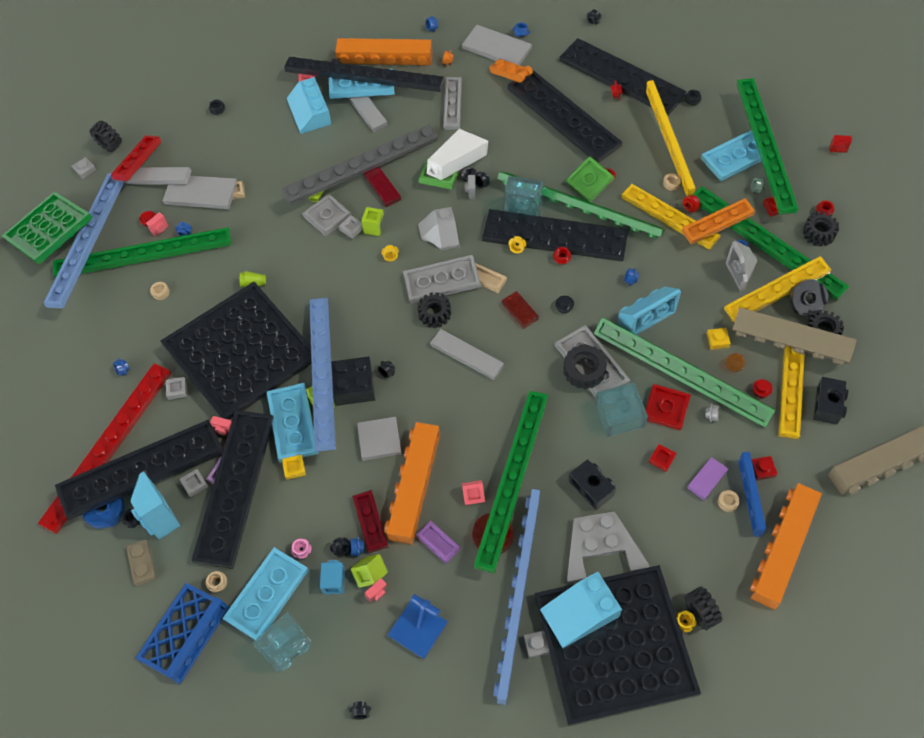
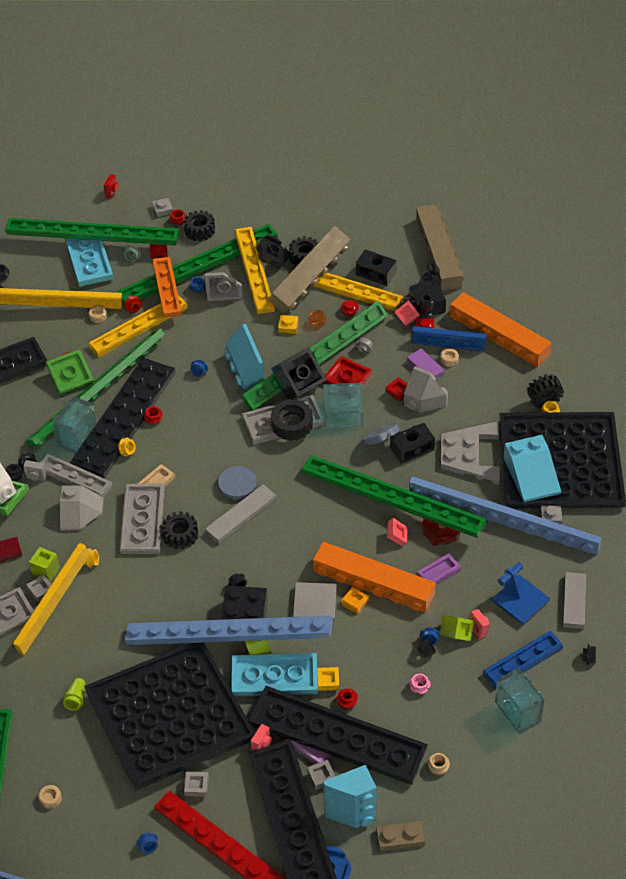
camera: 80 degrees left, 10 degrees down
black plate [123,508,141,528] -> none
blue fence [136,583,230,684] -> none
medium azure plate [223,547,309,643] -> none
dark azure brick [320,560,345,594] -> none
dark red tile [352,490,389,554] -> none
clear red plate [502,291,539,329] -> none
black plate [556,296,574,313] -> none
none -> yellow tile [13,543,90,655]
none -> light grey tile [40,454,112,498]
none -> light grey plate [152,198,173,217]
none -> sand blue tile [218,466,257,501]
none -> black brick [271,347,327,400]
none -> red plate [336,688,358,710]
none -> light orange tile [341,586,369,614]
none -> sand blue tile [362,422,399,446]
none -> coral plate [395,301,420,326]
none -> black torso [401,262,446,318]
none -> light grey slope [404,366,448,413]
none -> blue tile [483,630,564,690]
none -> light grey tile [563,572,586,629]

